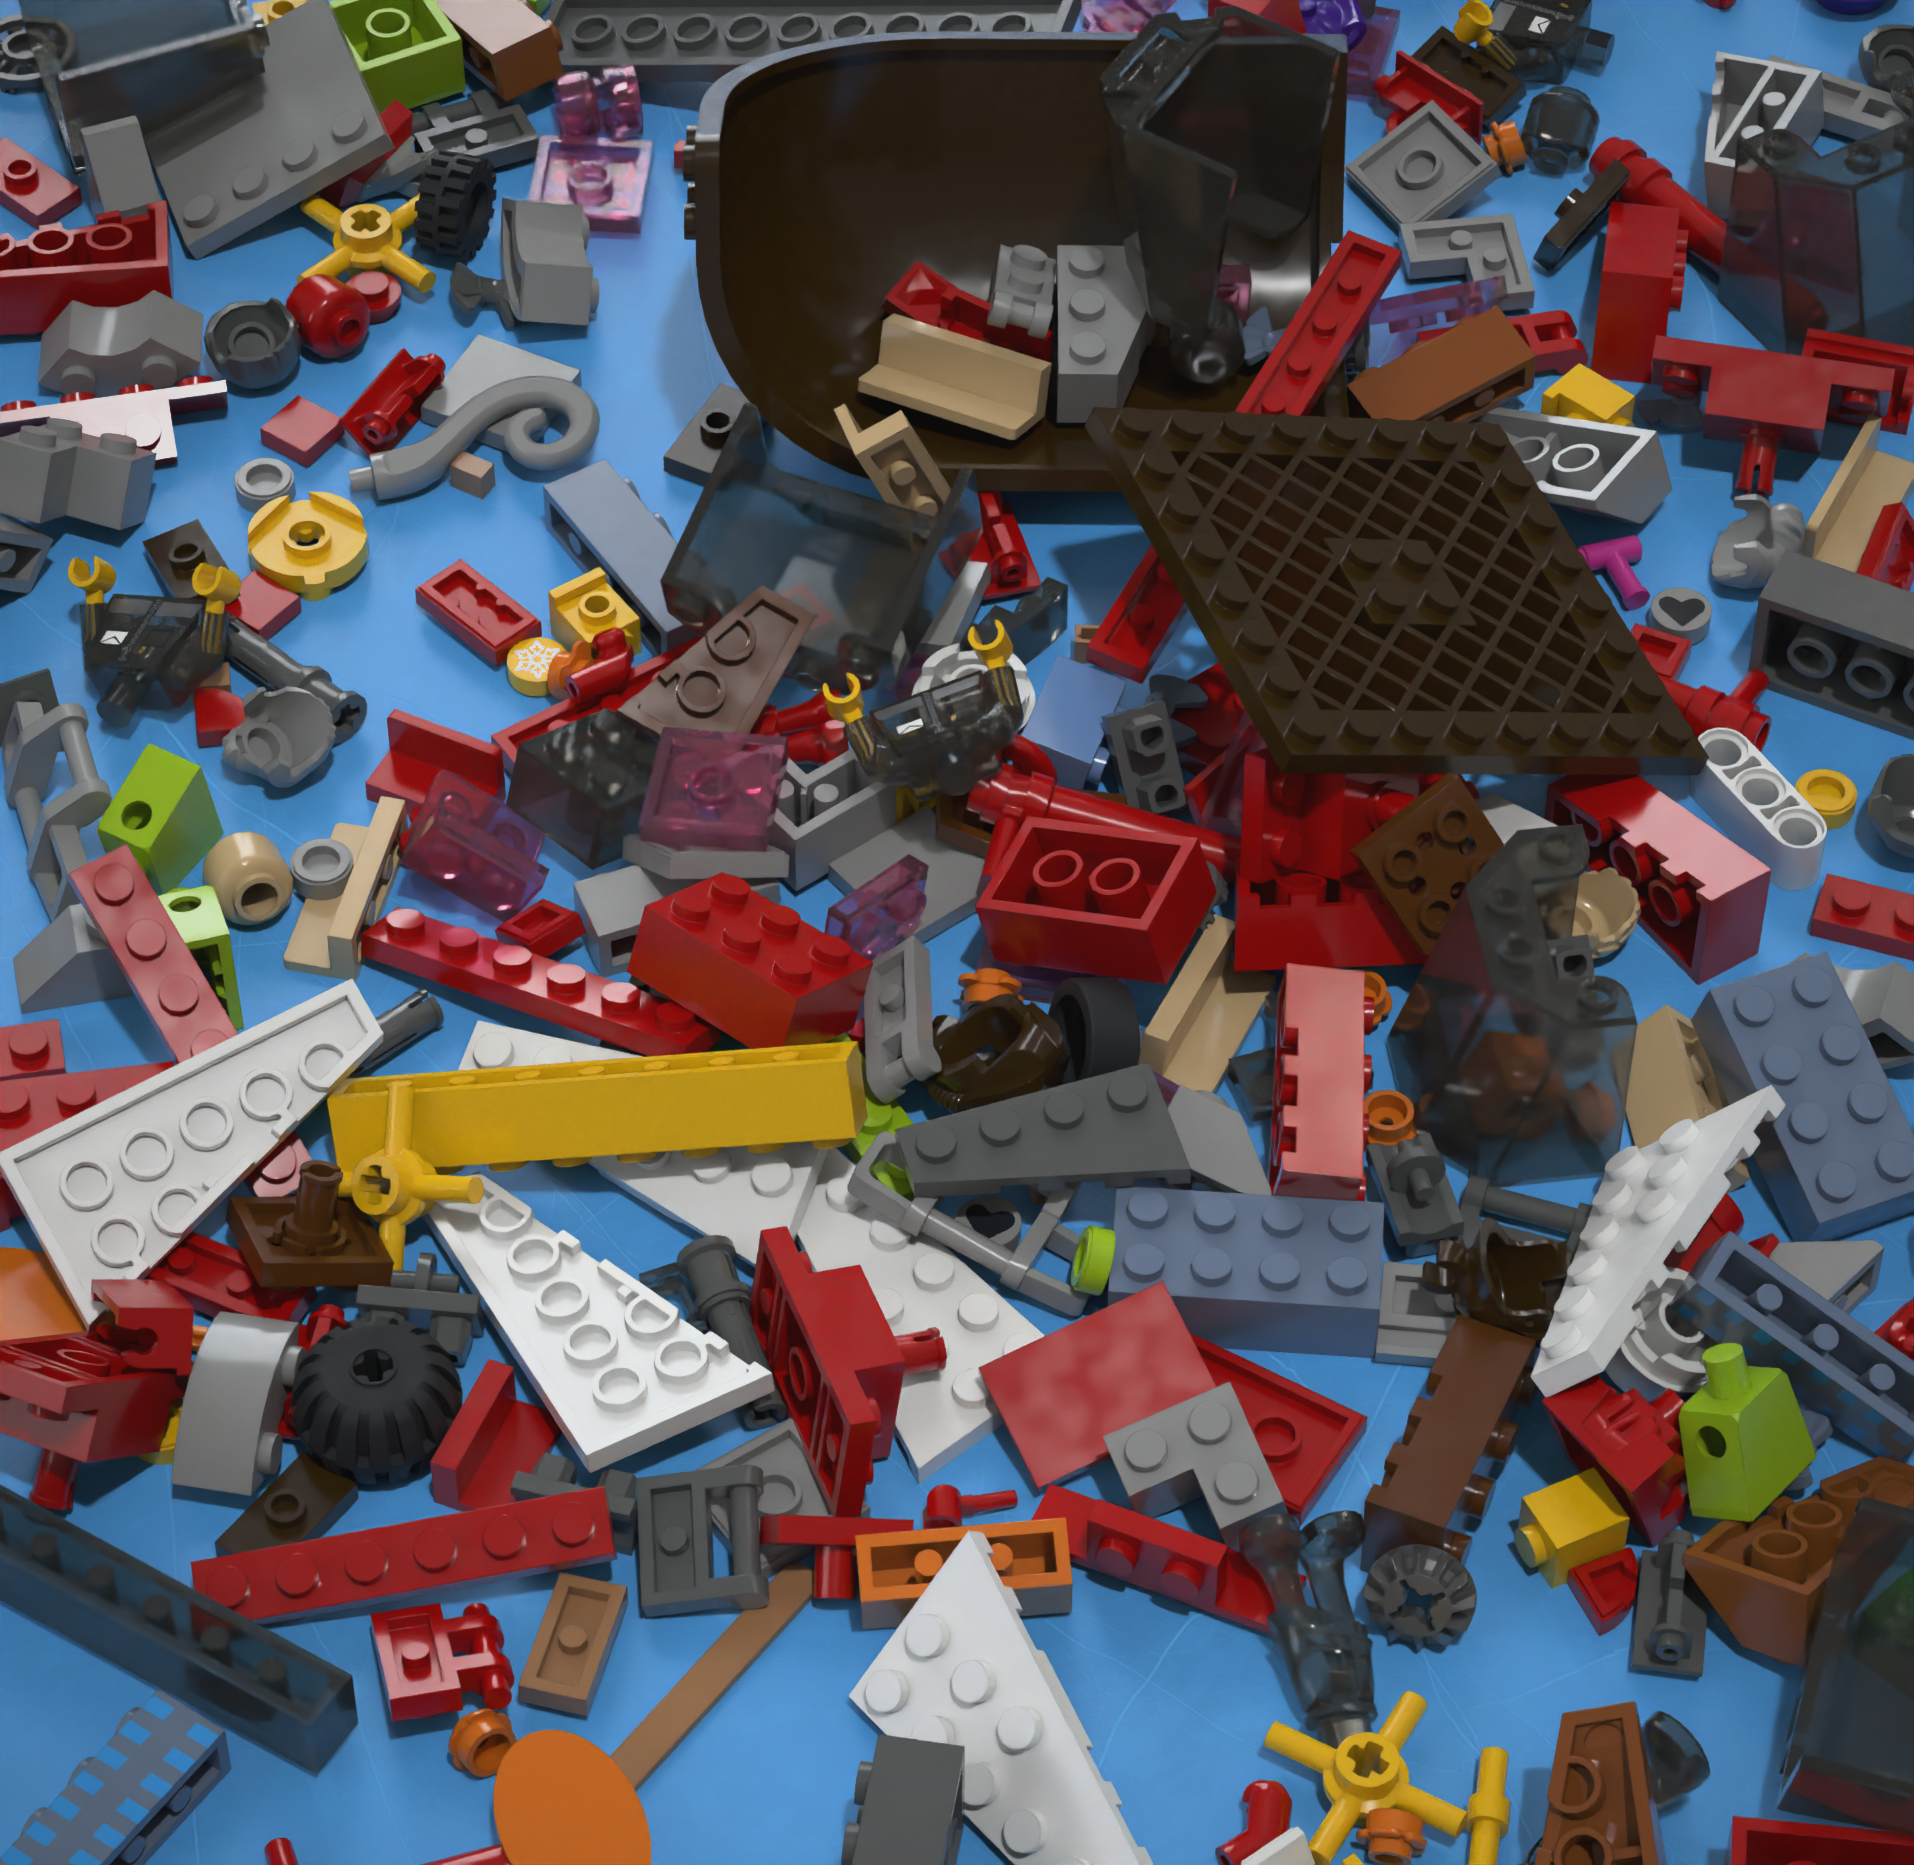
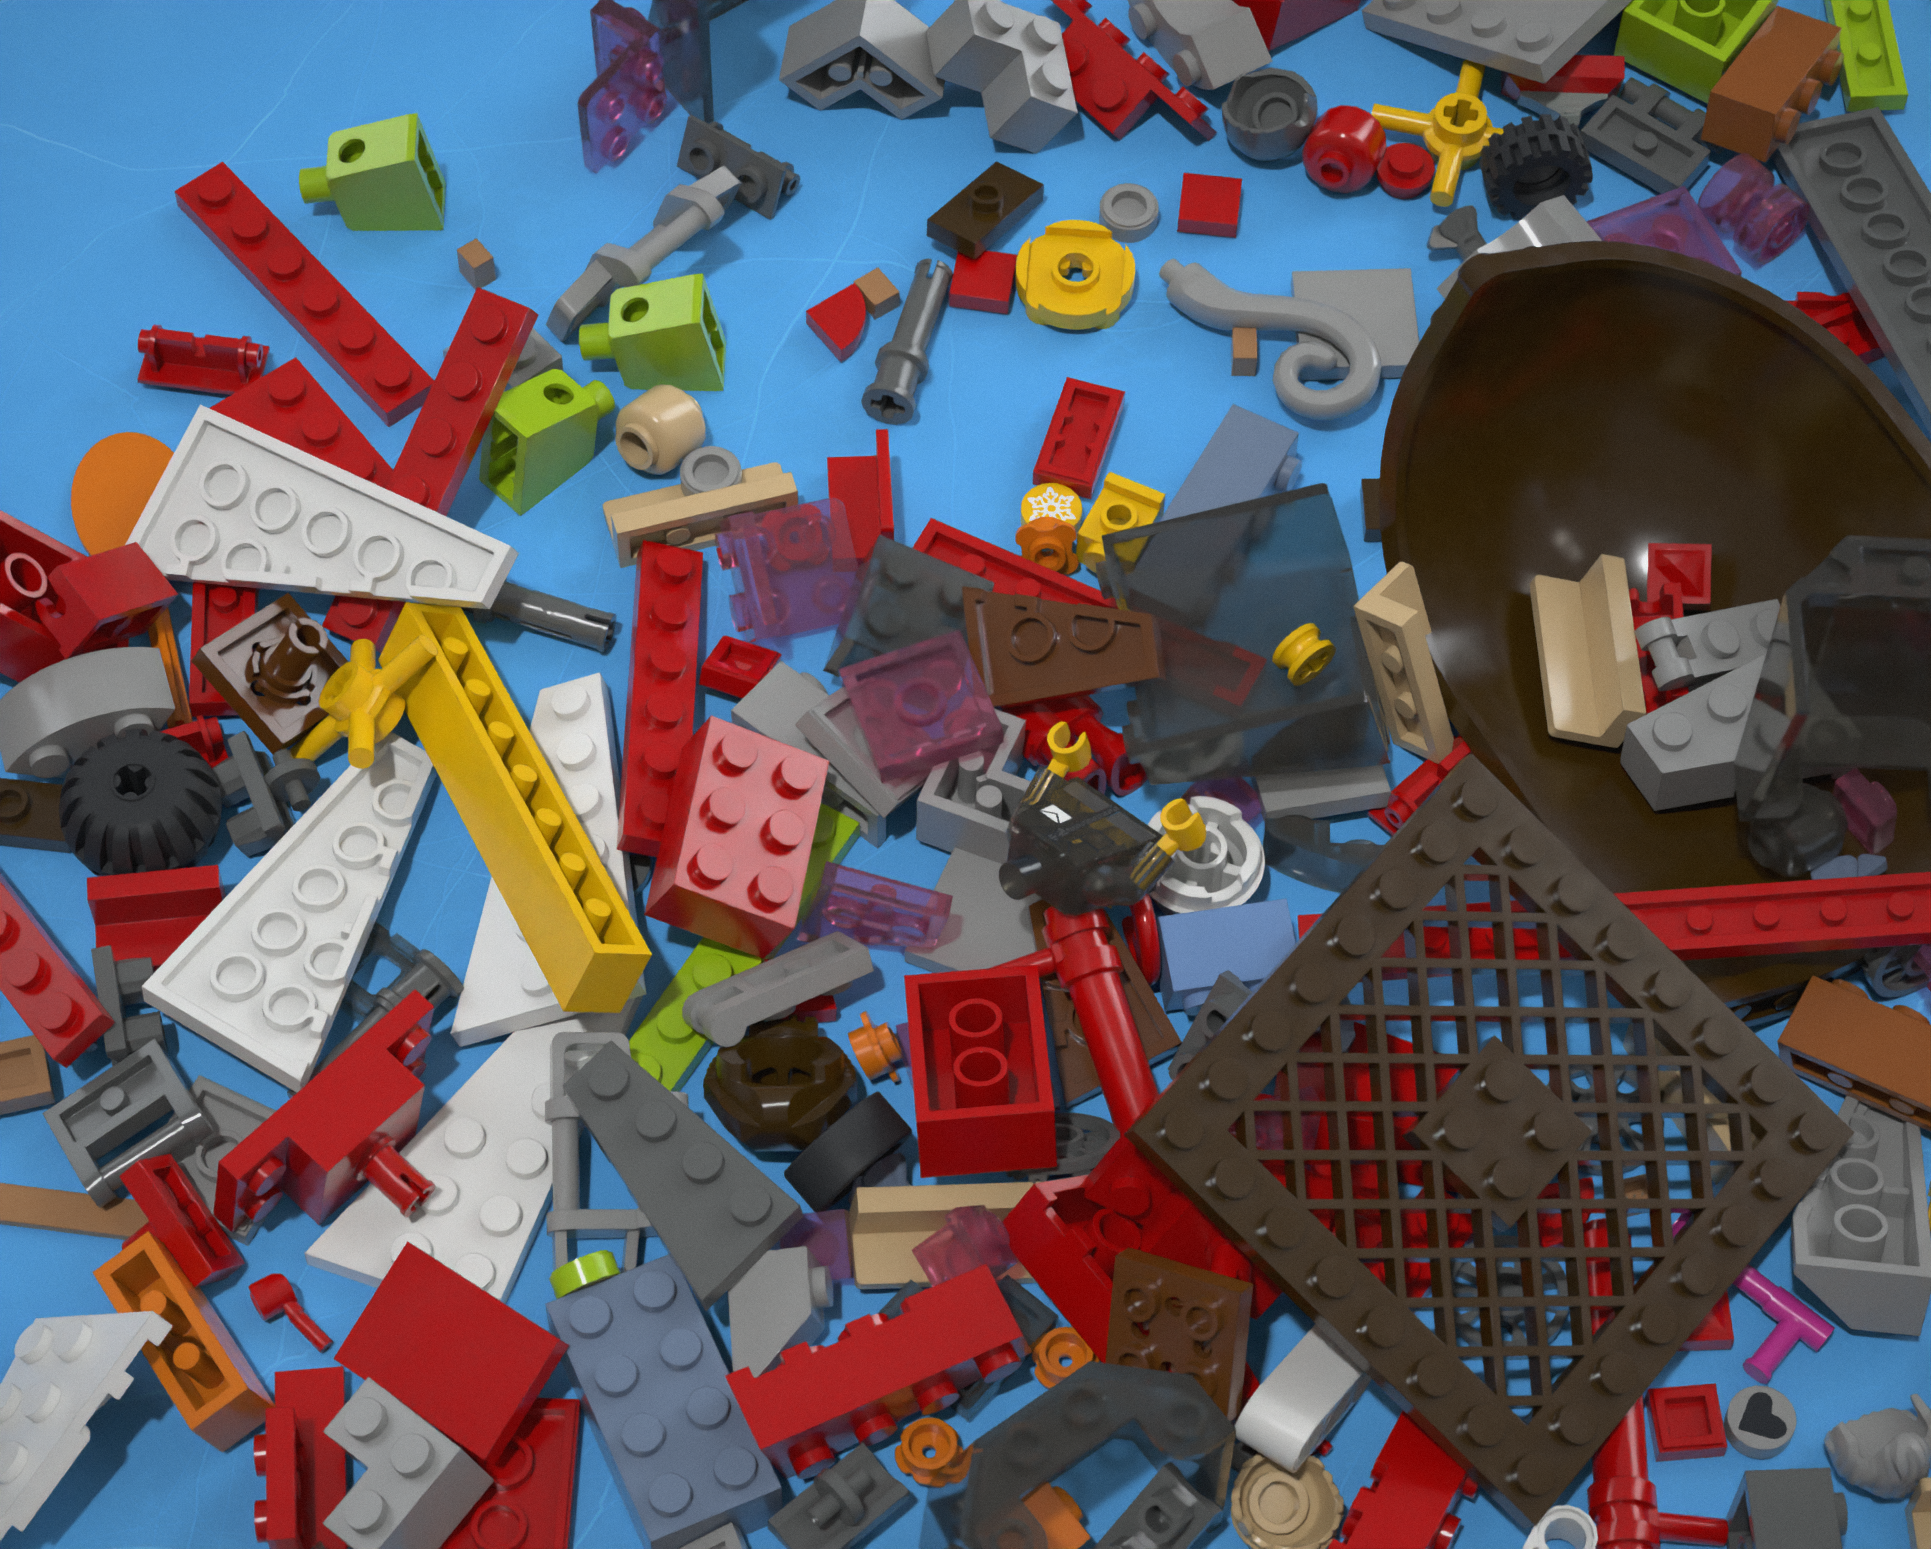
camera: 60 degrees right, 10 degrees up
clear smoke torso [68,556,241,727] -> none
light grey hair [222,686,336,788] -> none
red hinge [338,348,446,457] -> none
red arm [565,627,634,704] -> none
tile [955,1195,1021,1252] -> none
none -> clear pink bracket [912,1204,1018,1286]
none -> yellow bush [1272,623,1336,686]

